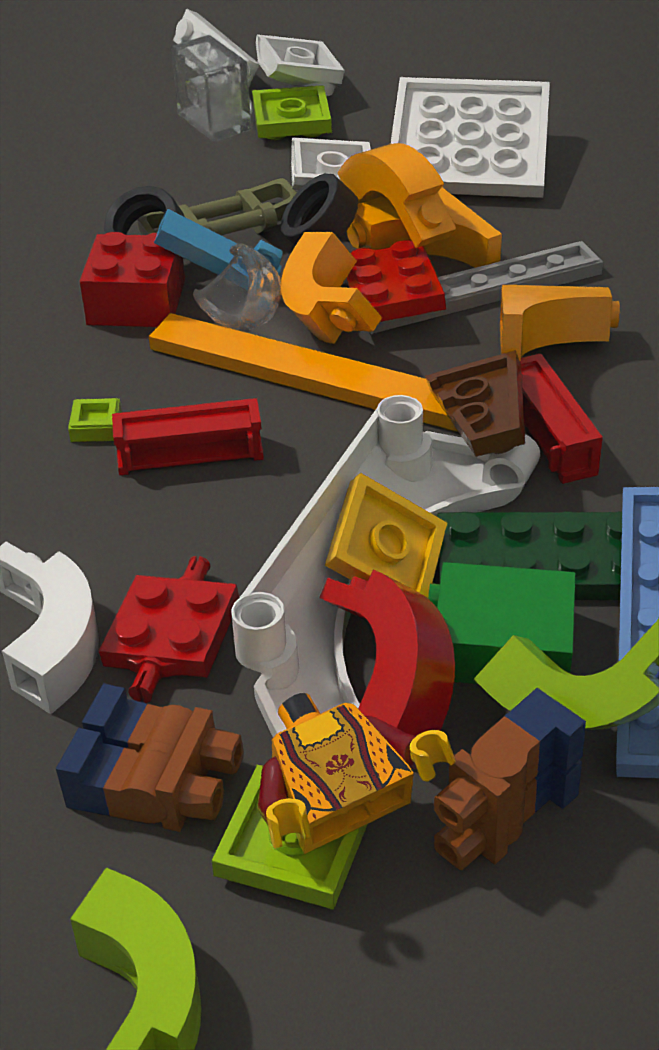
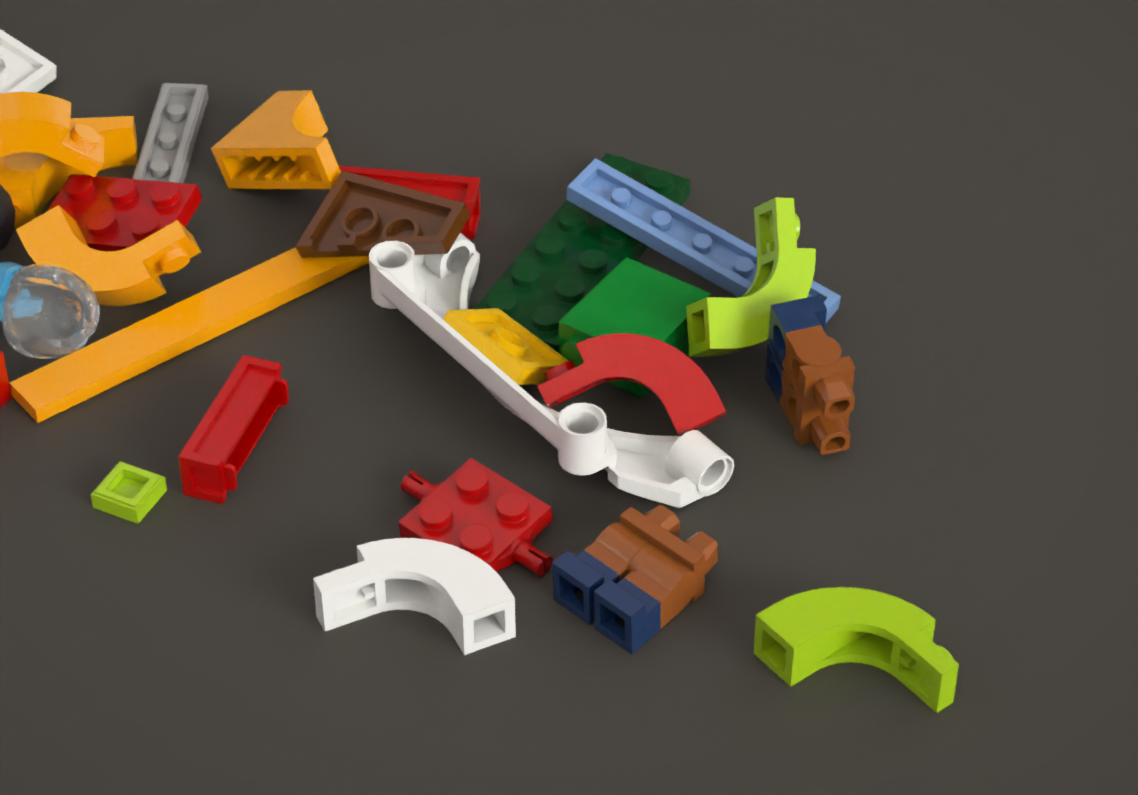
camera: 65 degrees left, 0 degrees up
lime plate [211,764,368,910] -> none
torso [257,693,456,854] -> none

